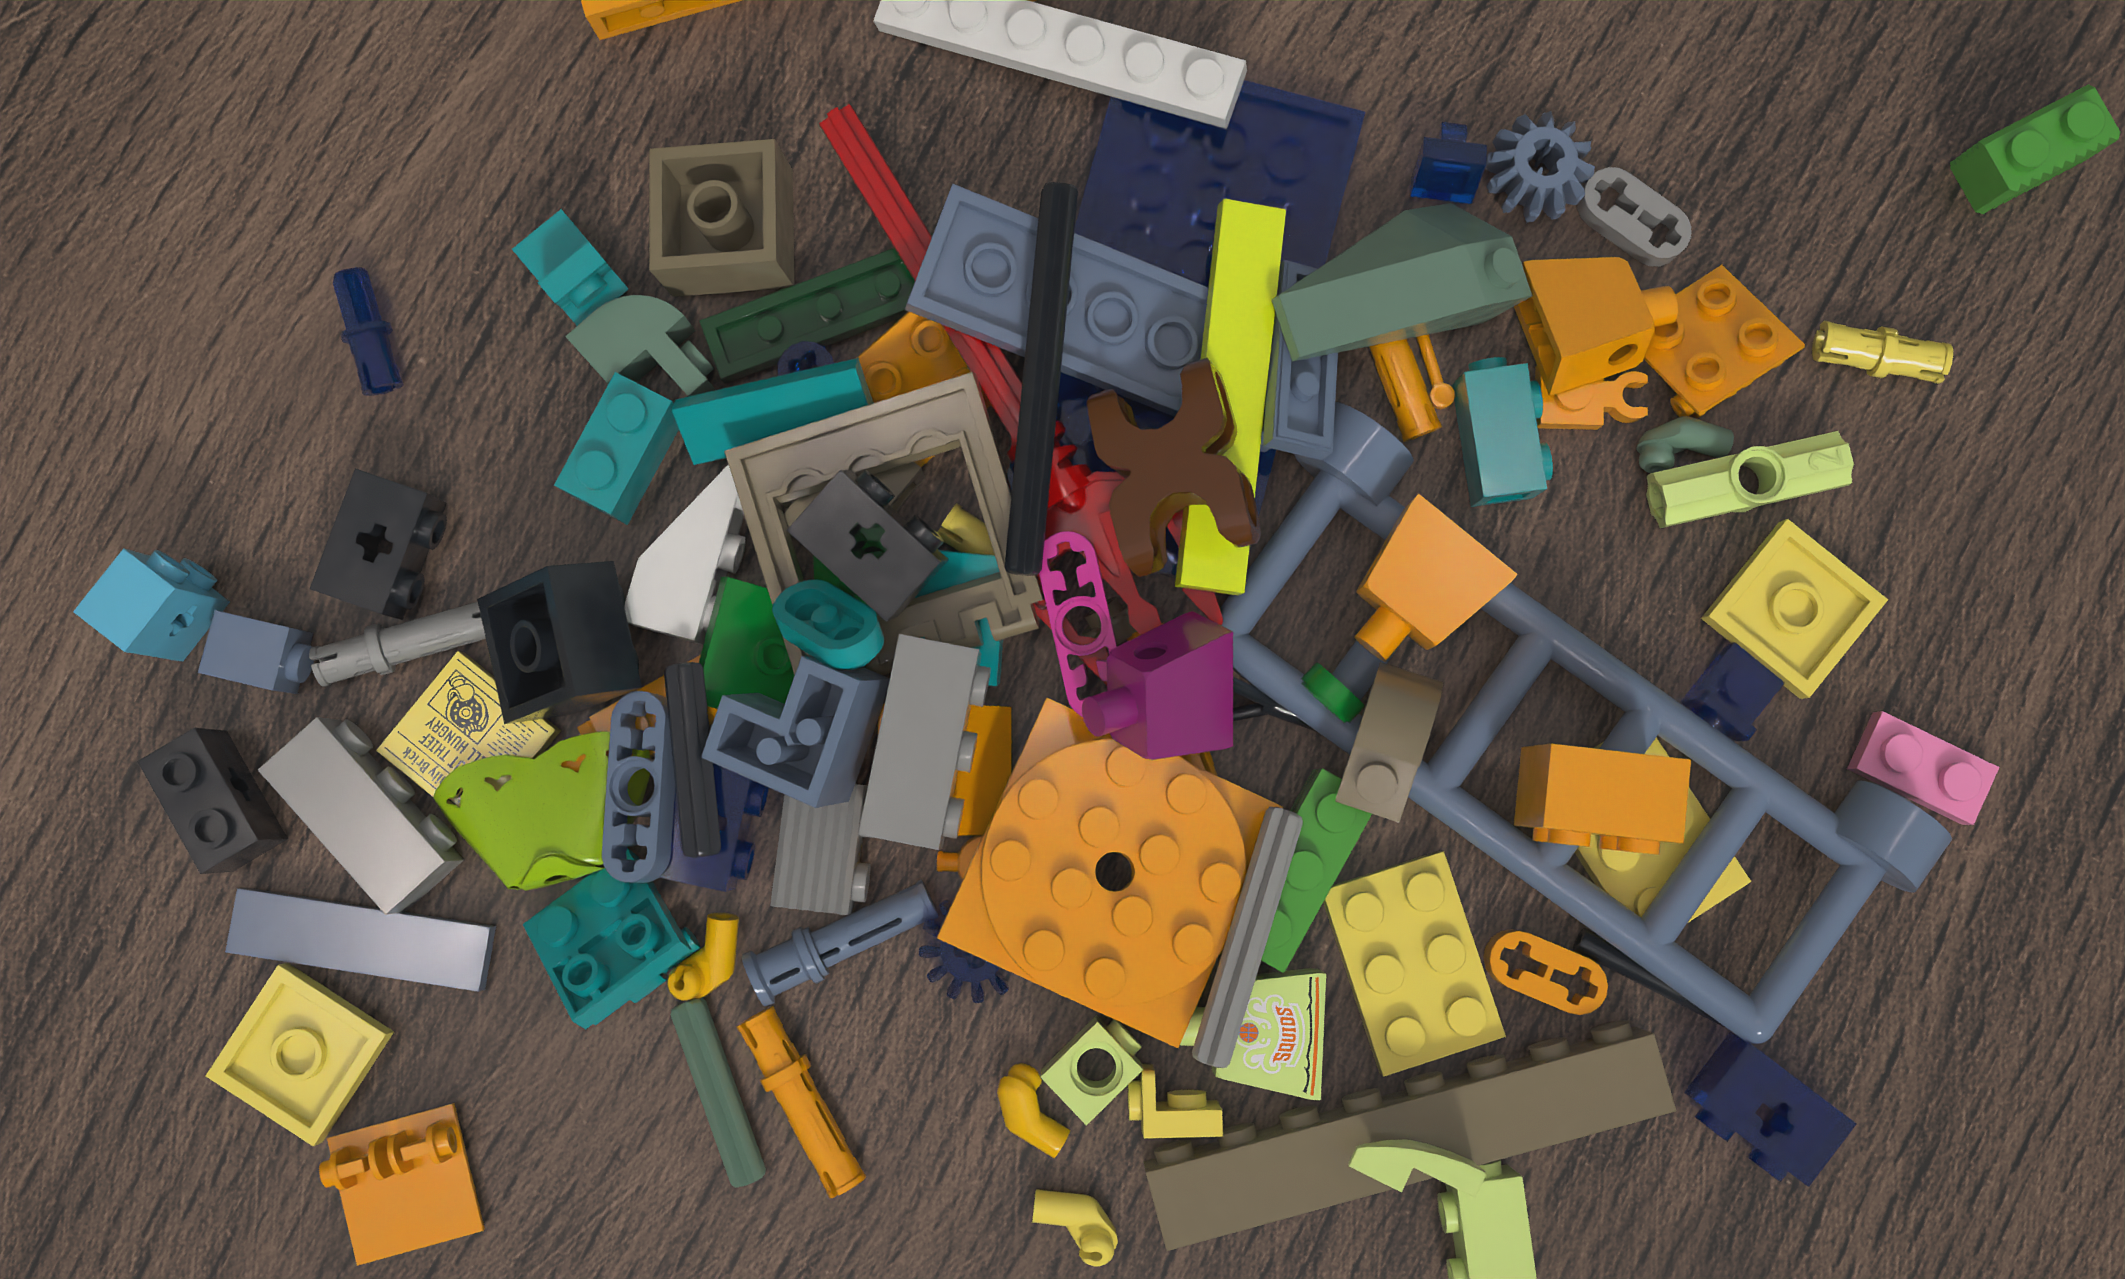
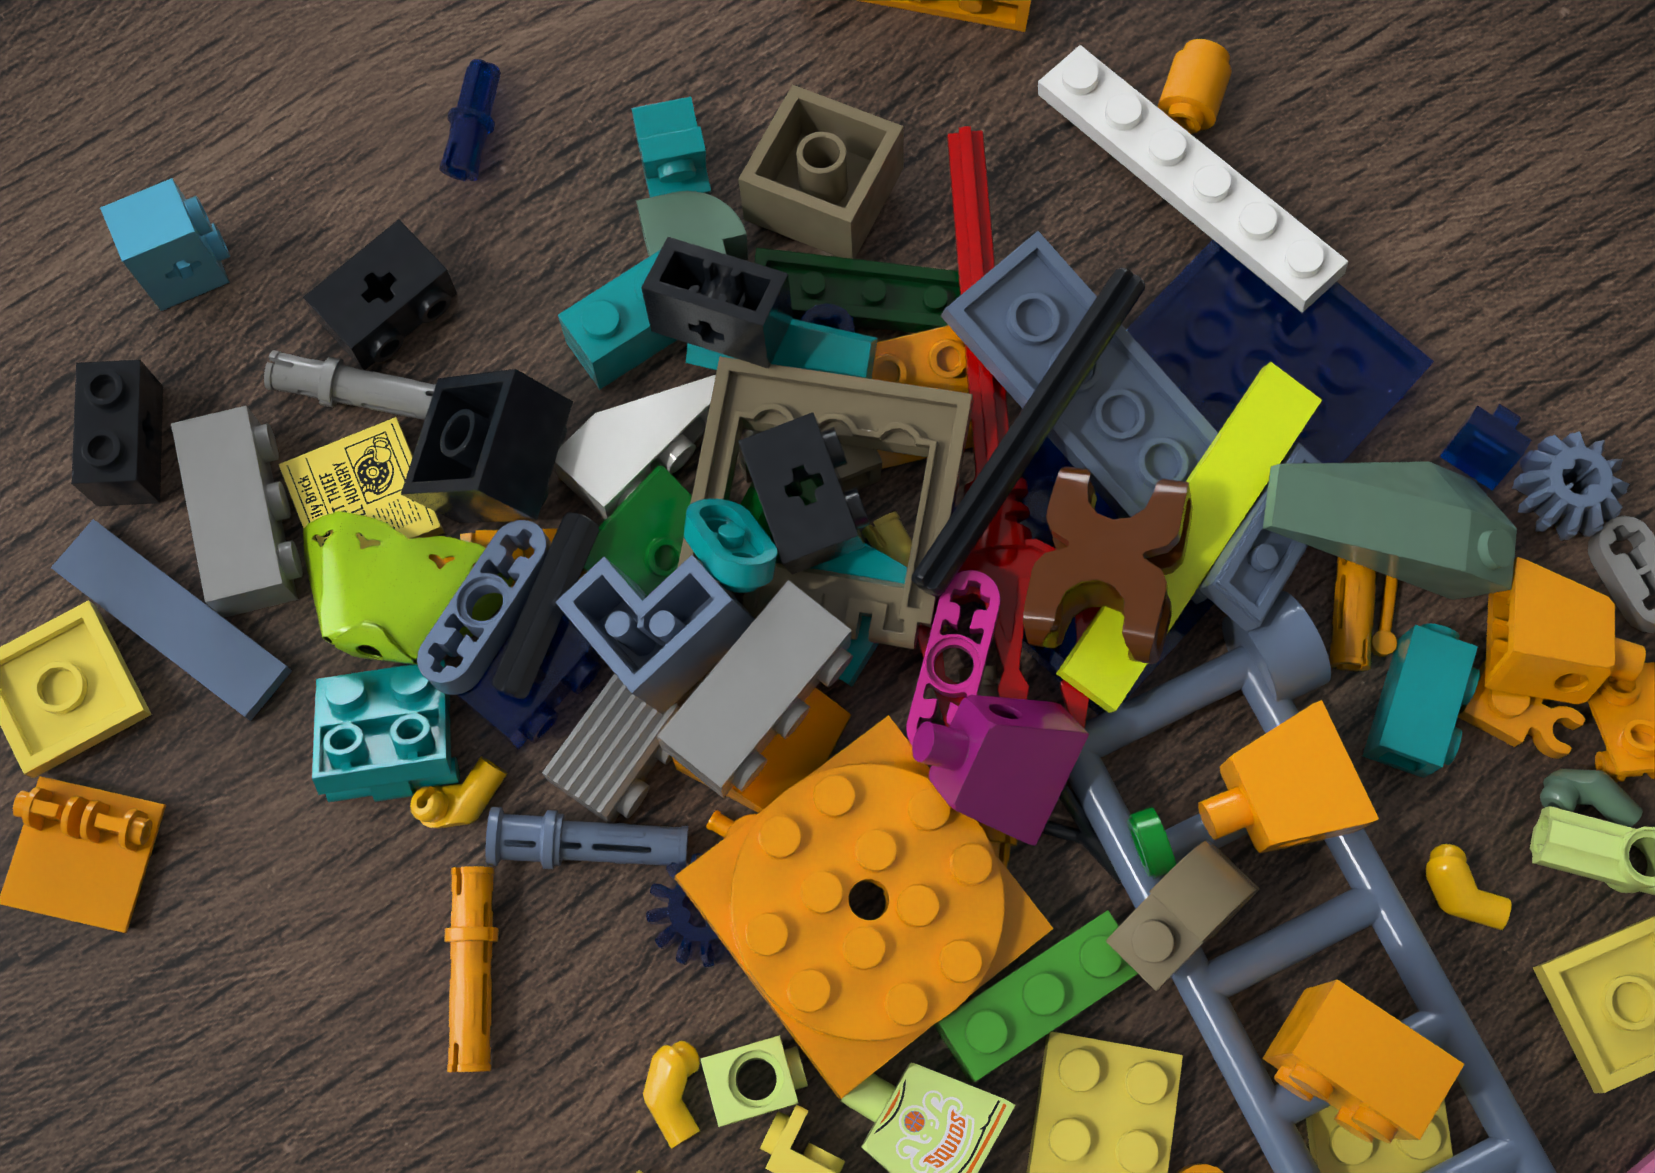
camera: 25 degrees right, 10 degrees down
sand blue brick [198,610,314,694] -> none
sand green axle [670,998,766,1188] -> none
light grey axle [1192,807,1303,1068] -> none
clear blue bracket [1680,642,1785,742] -> none
none -> black brick [641,237,793,369]
none -> yellow arm [1426,844,1511,930]

